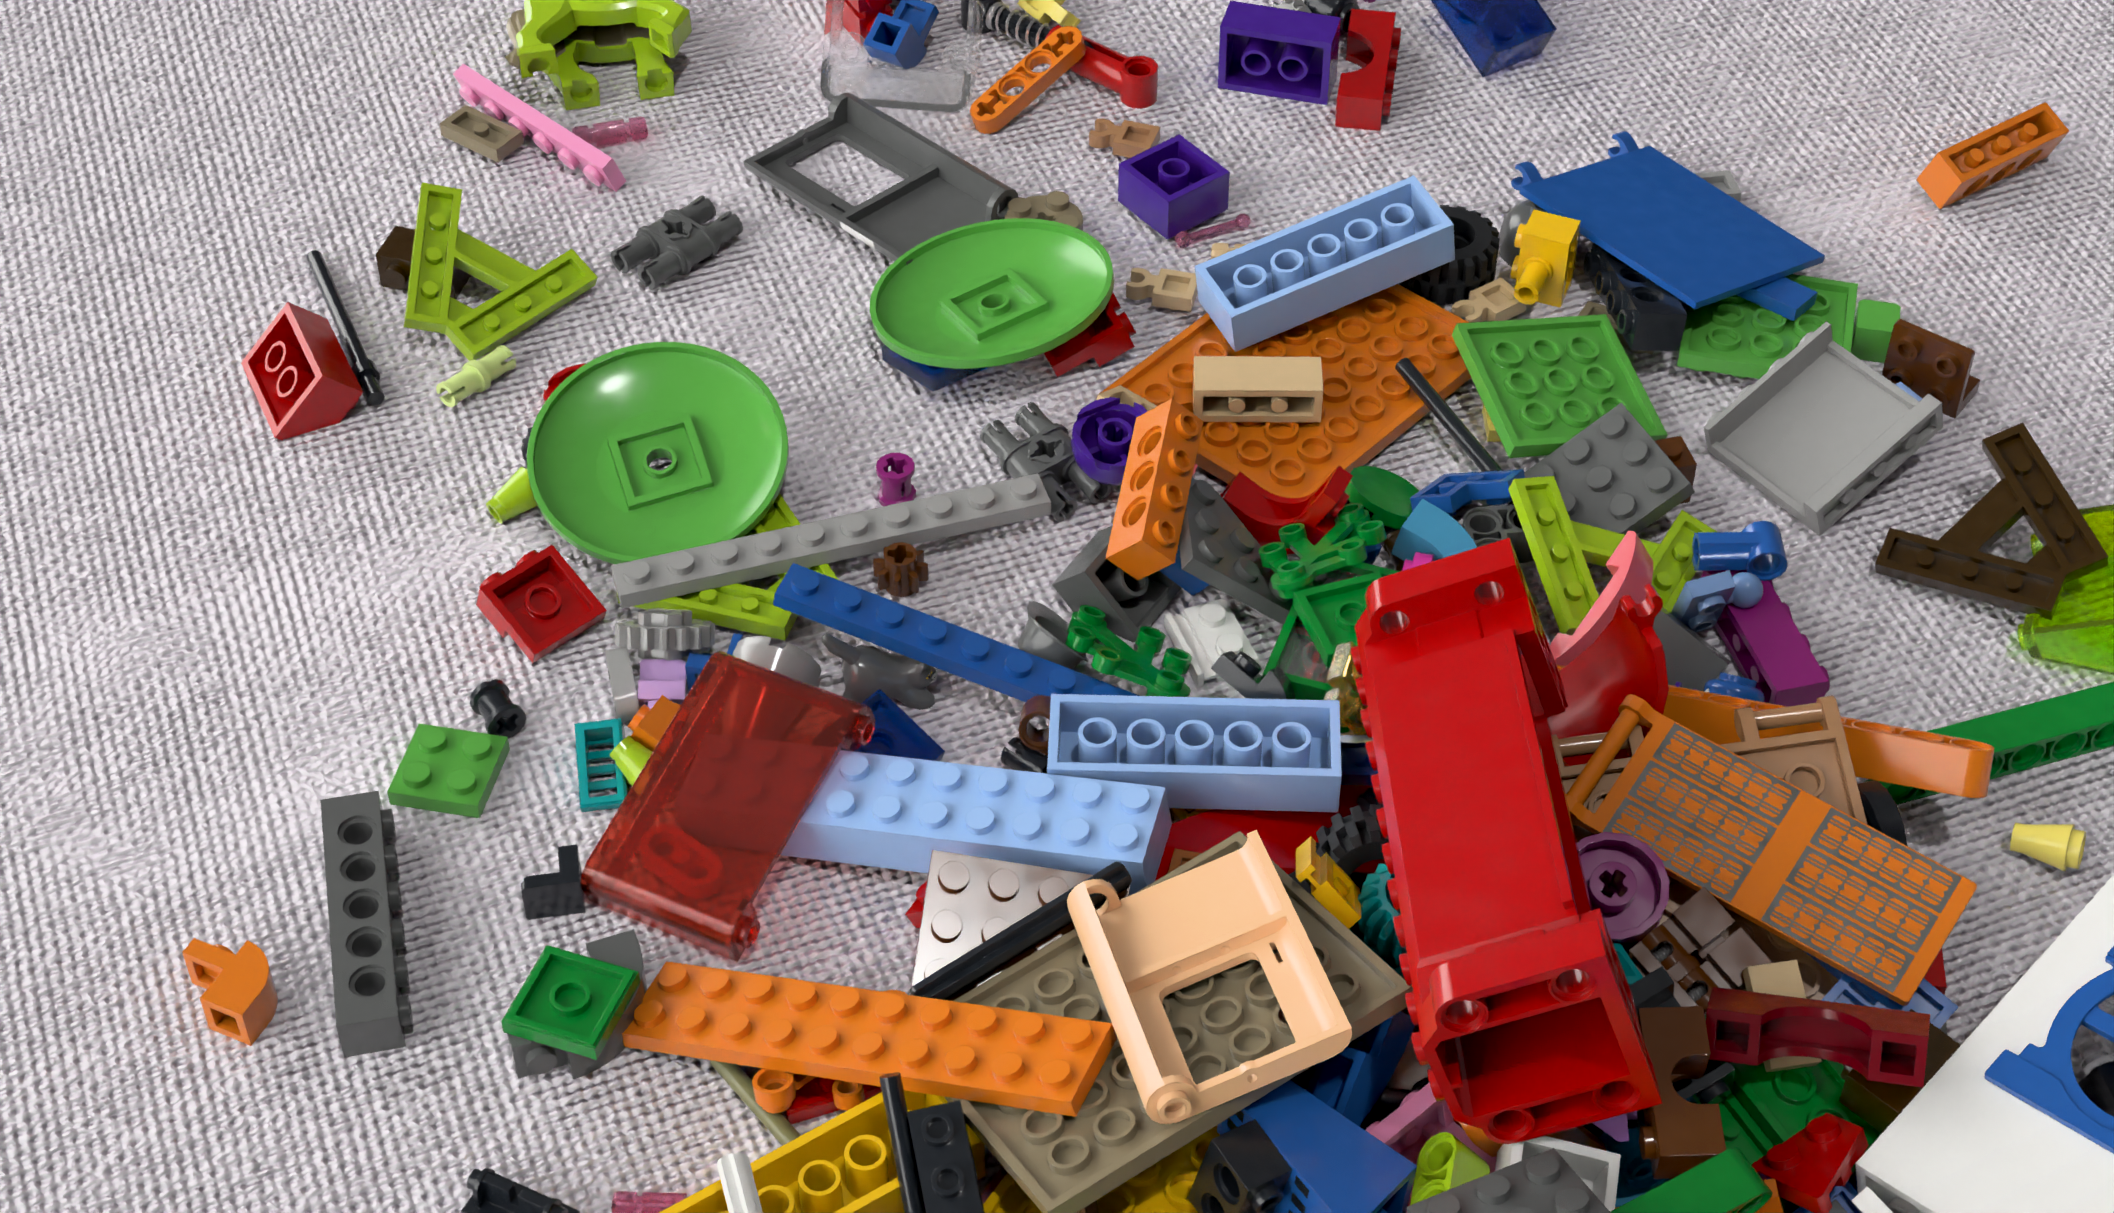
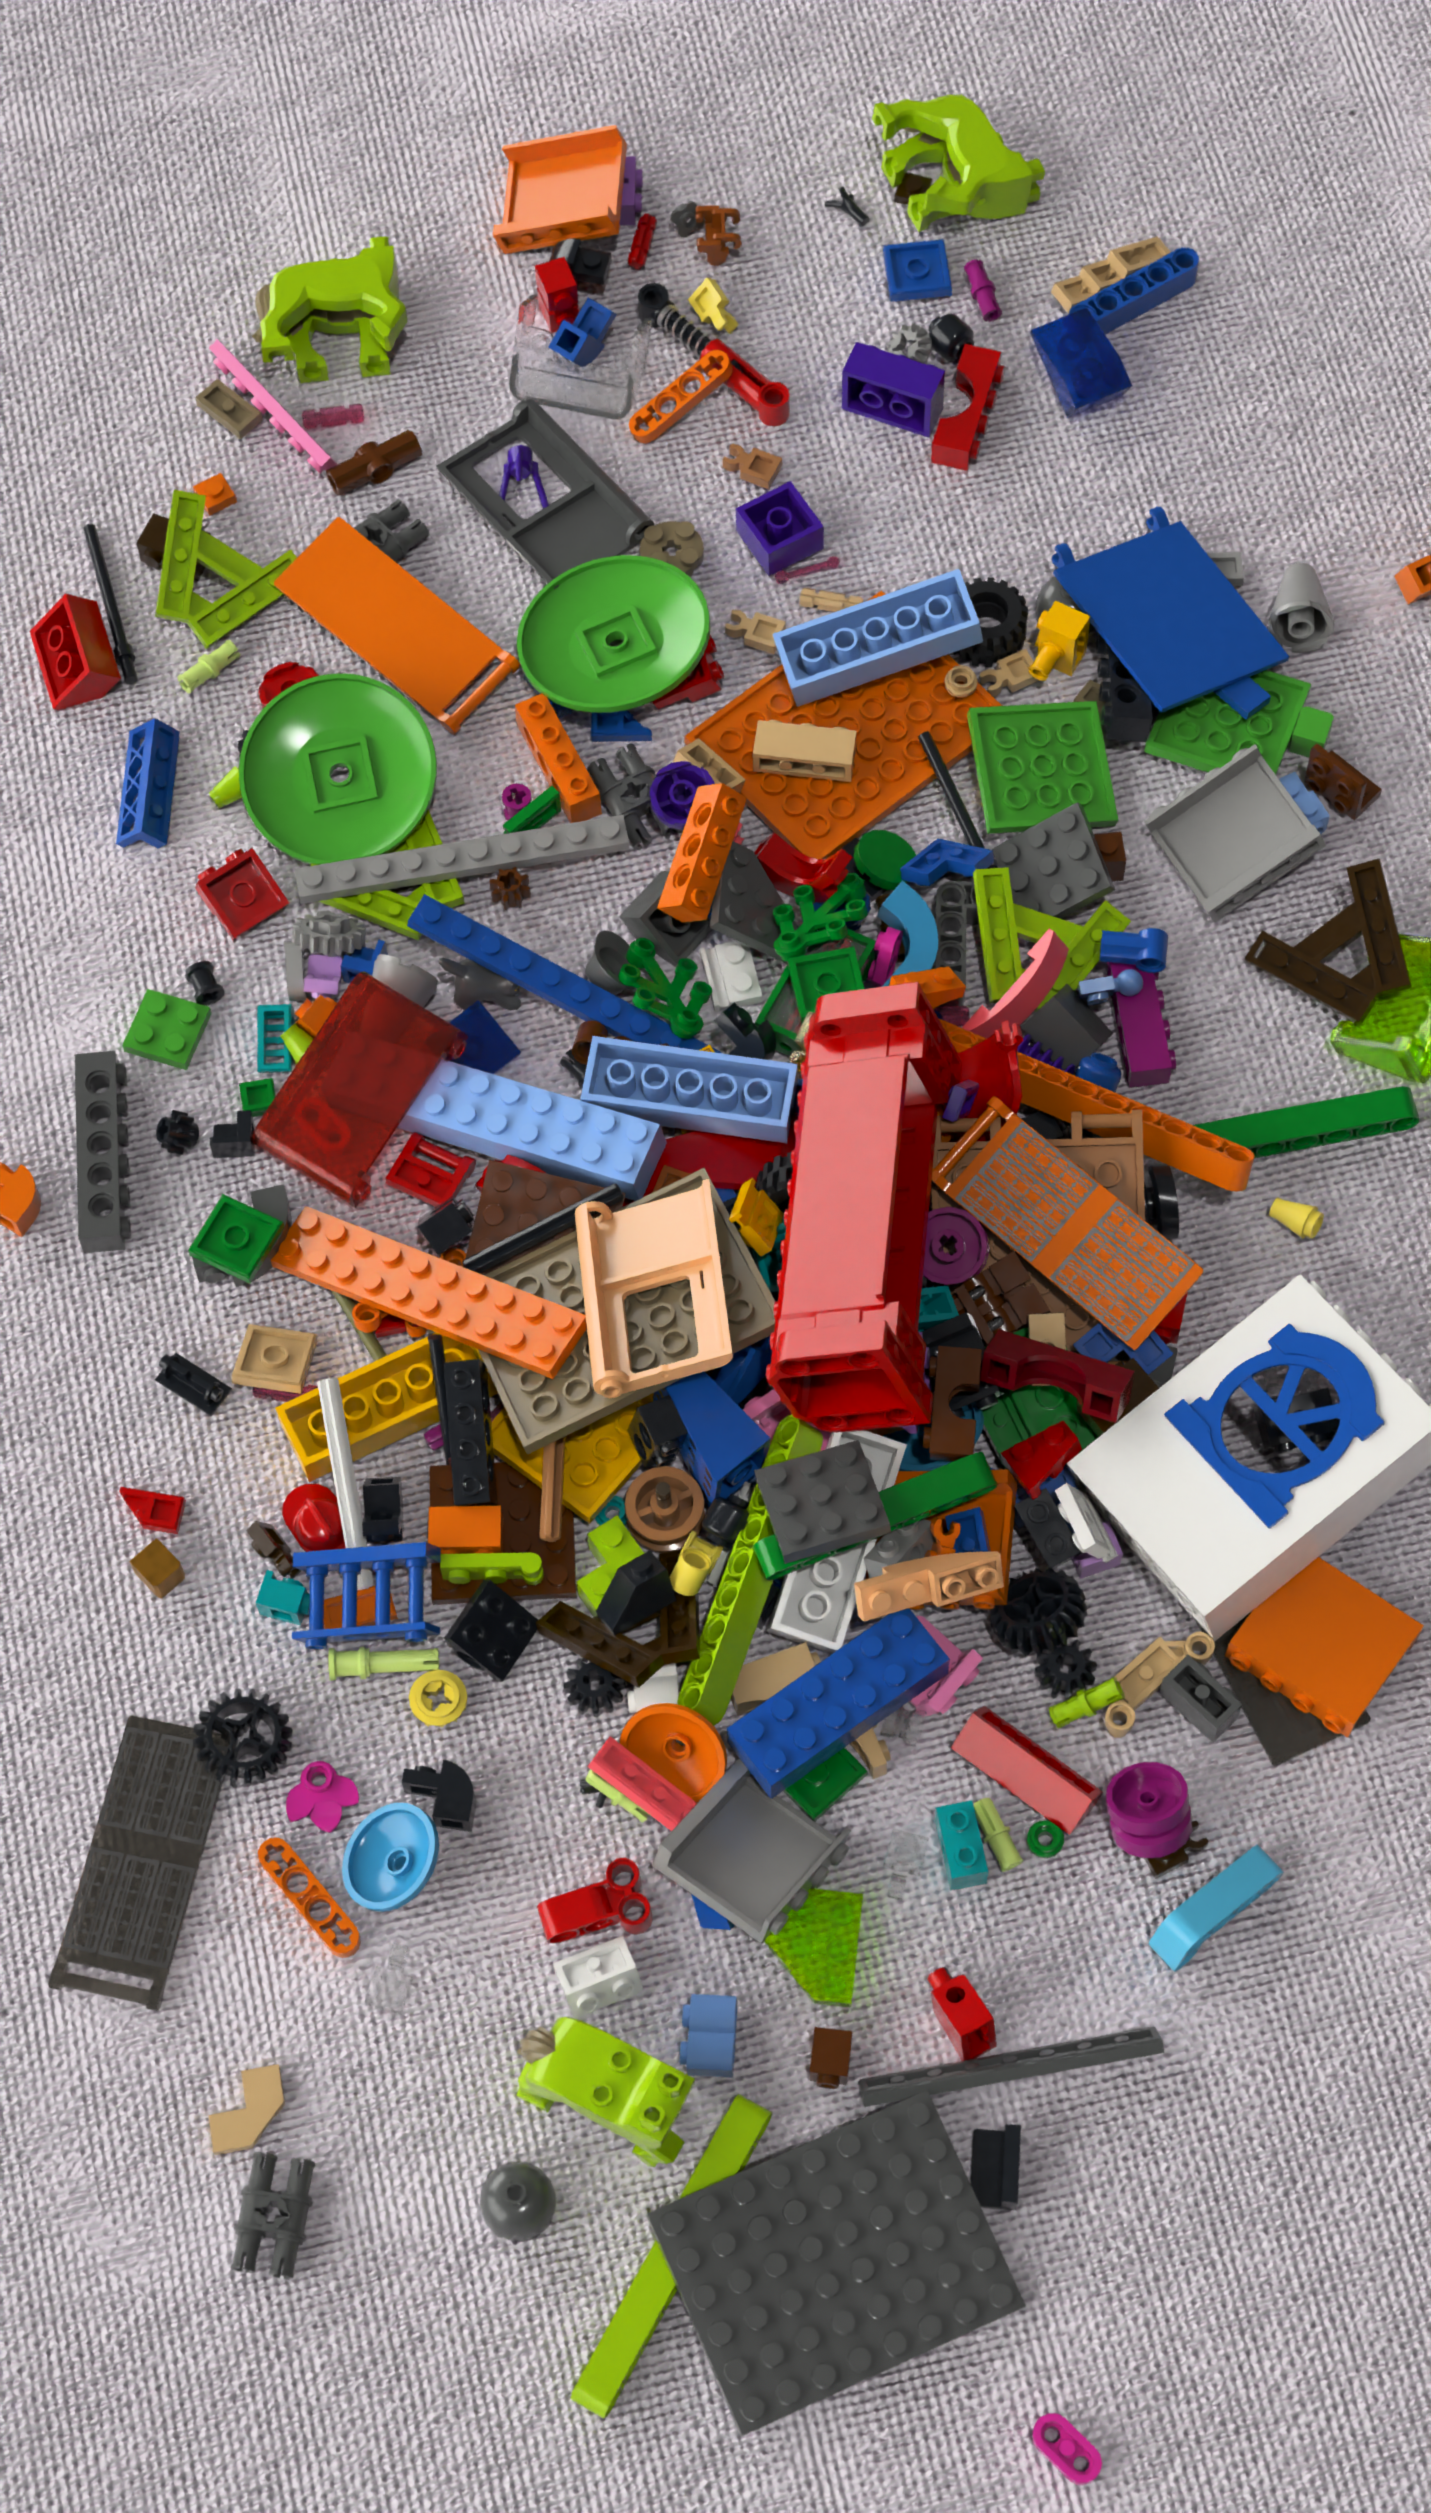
camera: 10 degrees right, 20 degrees up
none -> blue fence [116,718,180,849]
none -> black gear [156,1110,199,1155]
none -> orange plate [193,473,237,516]
none -> tan tile [232,1324,318,1394]
none -> green tile [239,1078,278,1117]
none -> orange flag [274,517,521,735]
none -> reddish brown piece [326,430,422,496]
none -> red plate [385,1132,476,1207]
none -> black brick [418,1195,474,1255]
none -> dark purple plant [499,445,549,509]
none -> green tile [503,786,561,834]
none -> orange brick [515,693,602,823]
none -> blue tile [591,710,652,742]
none -> dark purple plate [942,1079,980,1122]
none -> tan plate [945,665,977,697]
none -> light grey cone [1268,563,1334,653]

